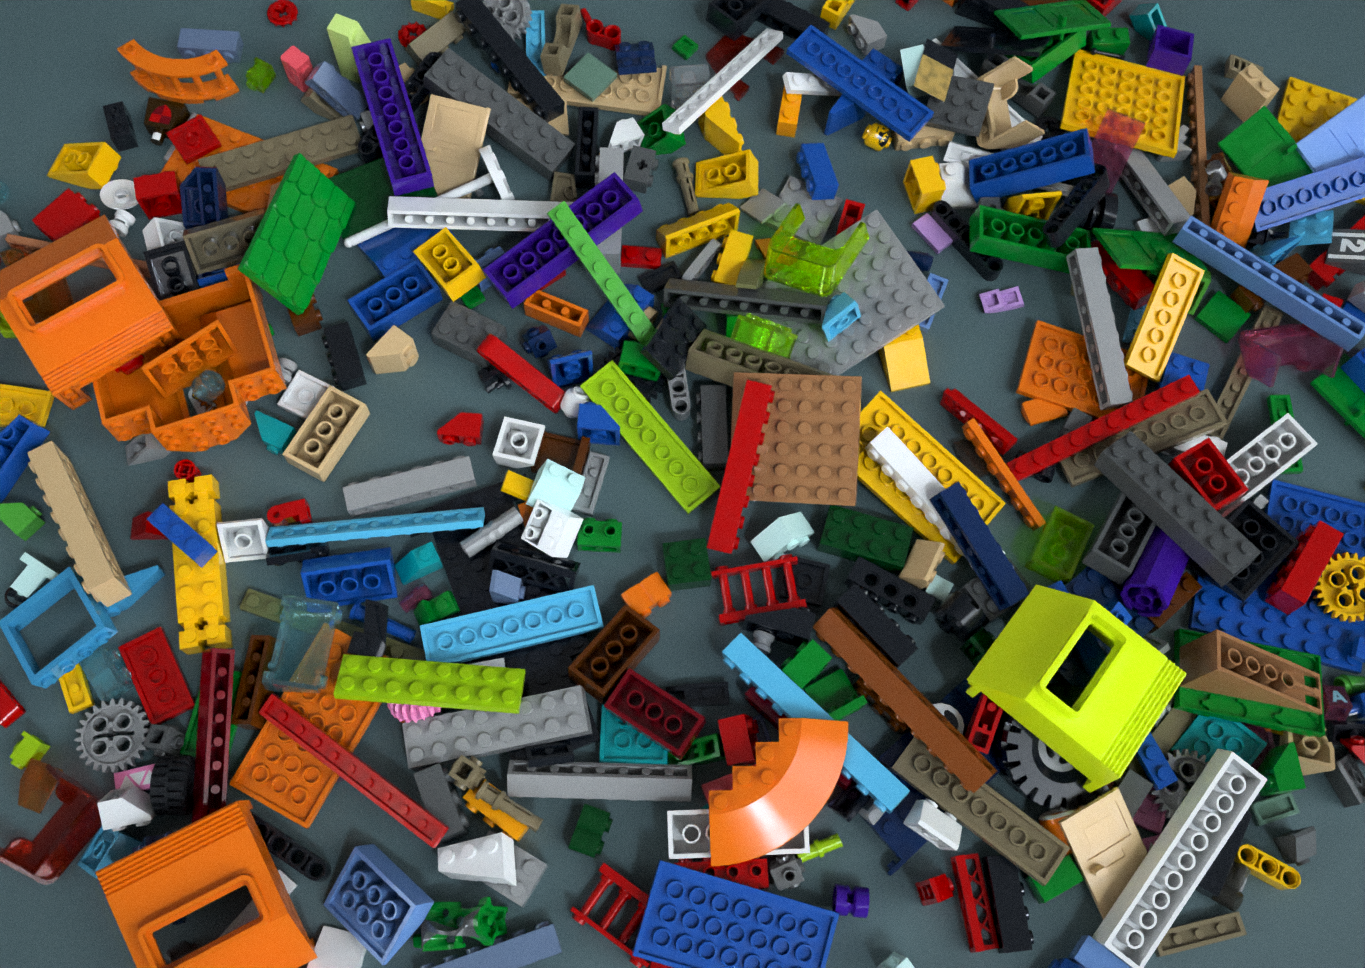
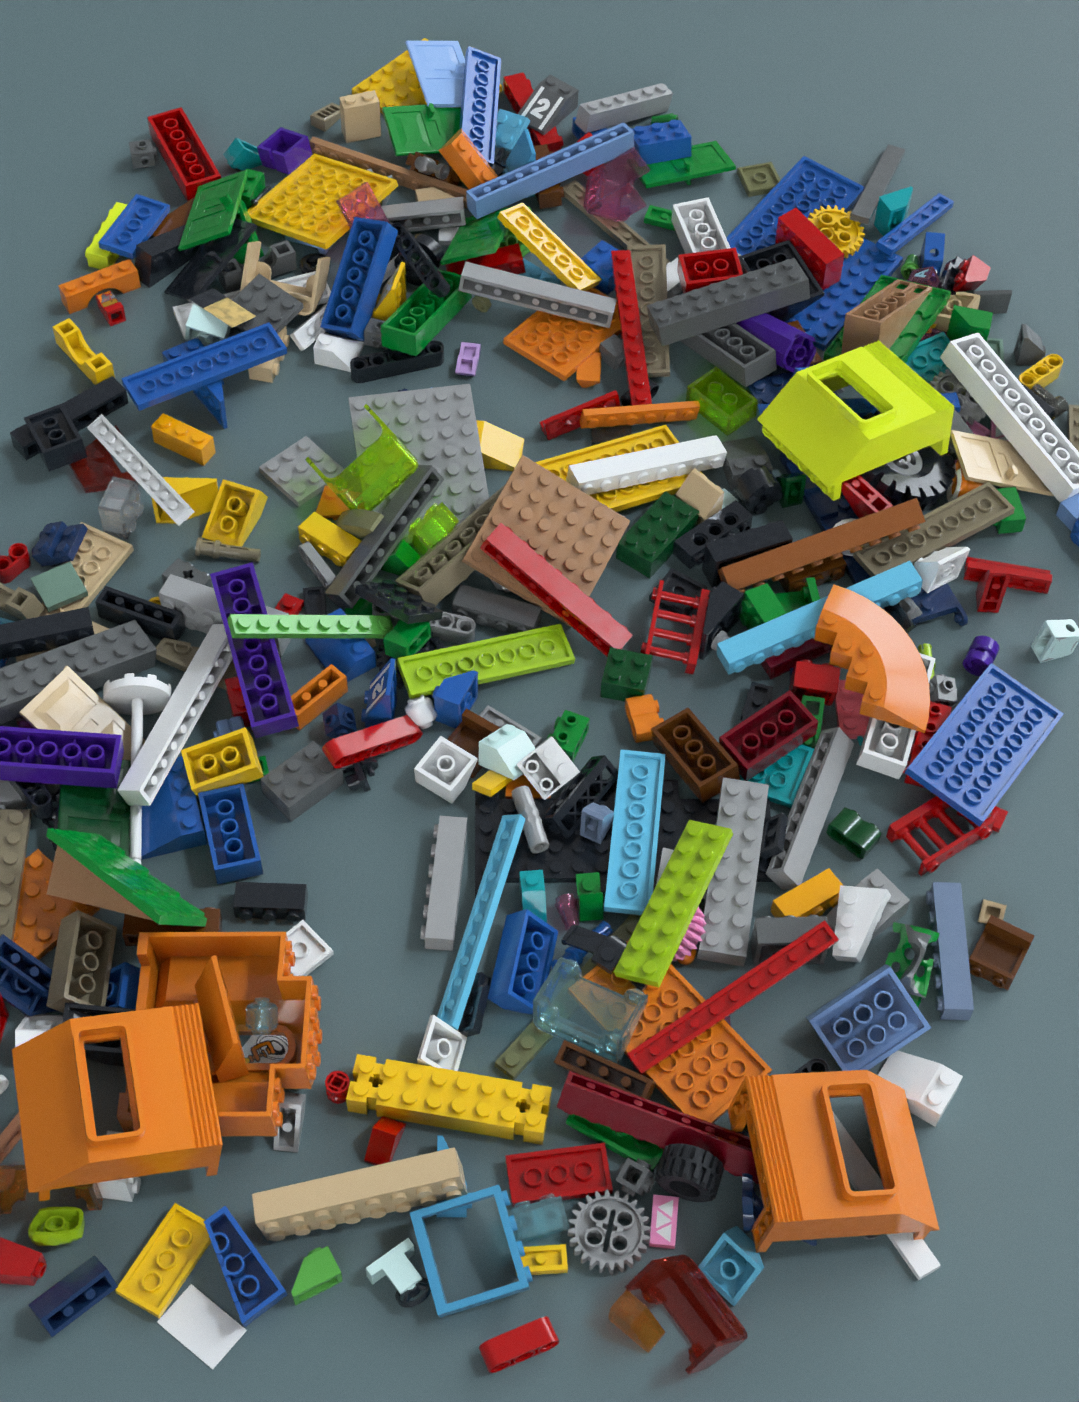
camera: 65 degrees left, 15 degrees down
lime brick [9,731,51,770] -> none
white slope [97,785,157,832] -> none
blue brick [147,503,218,568] -> none
teal slope [254,410,297,455] -> none
red leg [267,498,313,527] -> none
tan brick [282,385,370,482] -> none
tan slope [366,325,419,374] -> none
red slope [437,412,484,446] -> none
dark tan brick [448,755,486,791] -> none
dark tan pin [475,780,544,833] -> none
white slope [608,117,644,152] -> none
green slope [637,104,686,155] -> none
yellow slope [656,202,740,259] -> none
green tile [672,34,699,60] -> none
light grey piece [740,188,786,224] -> none
light aqua brick [750,512,815,562] -> none
white plate [782,72,842,96] -> none
blue brick [796,143,839,200] -> none
medium azure slope [822,292,861,342] -> none
red slope [836,199,865,236] -> none
light grey slope [847,14,887,55] -> none
yellow head [862,122,892,152] -> none
yellow brick [903,155,946,214] -> none
lavender tile [911,213,953,254] -> none
dark blue brick [930,481,1029,611] -> none
black brick [982,855,1034,954] -> none
green tile [1194,290,1251,344] -> none

